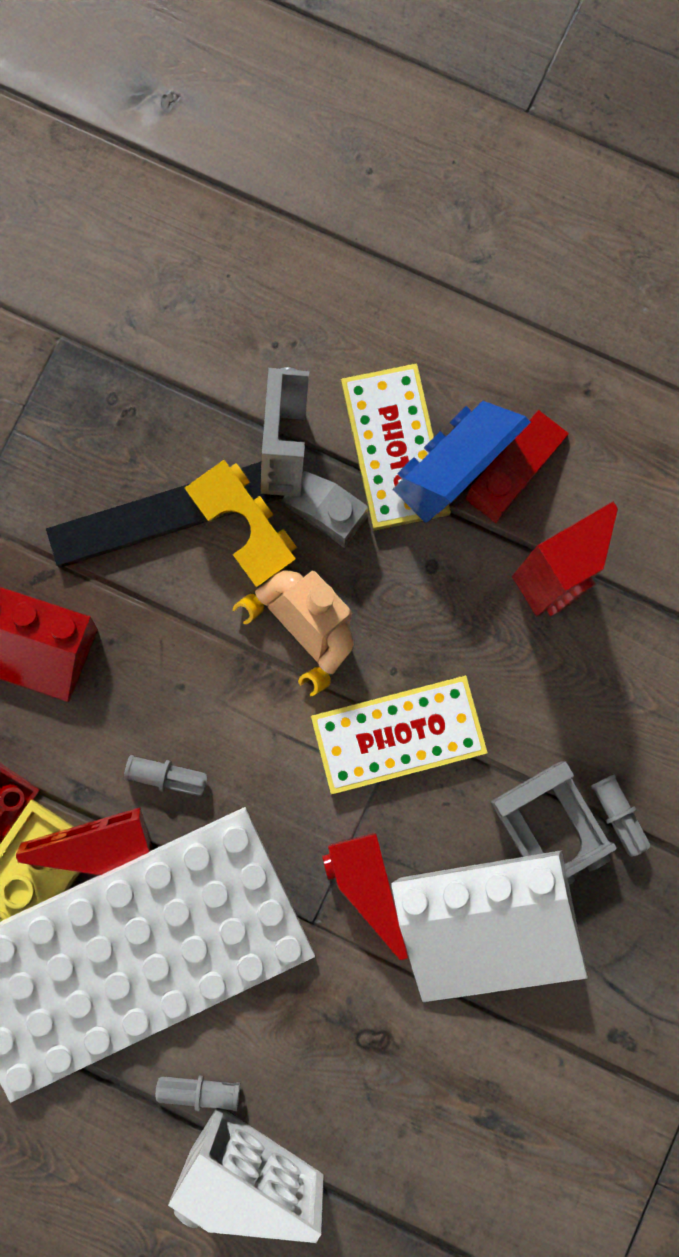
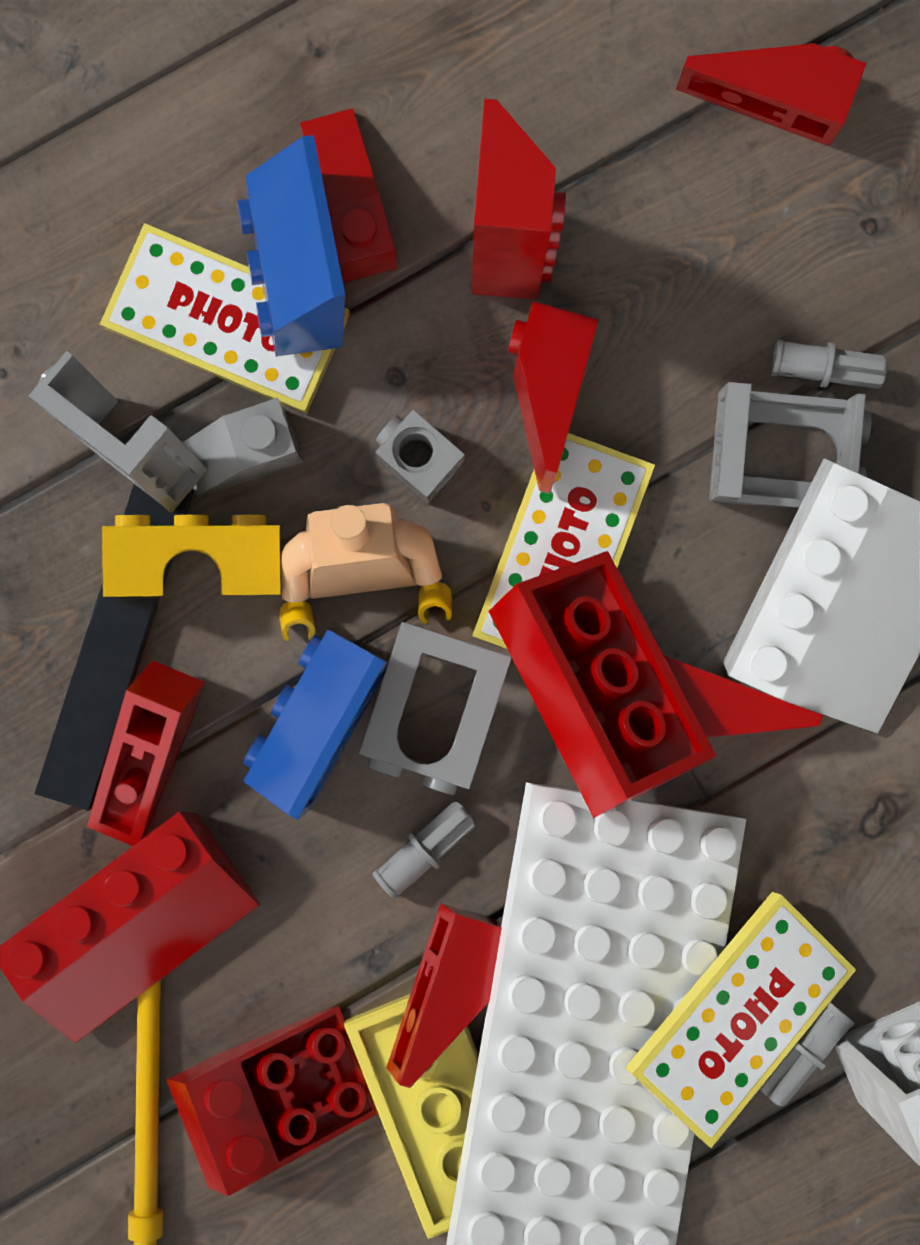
camera: 55 degrees left, 5 degrees up
none -> red slope [87,660,205,846]
none -> blue slope [243,629,389,820]
none -> light grey panel [359,622,512,795]
none -> light grey brick [375,410,465,504]
none -> red slope [488,551,717,818]
none -> red slope [507,301,599,494]
none -> tile [625,891,856,1148]

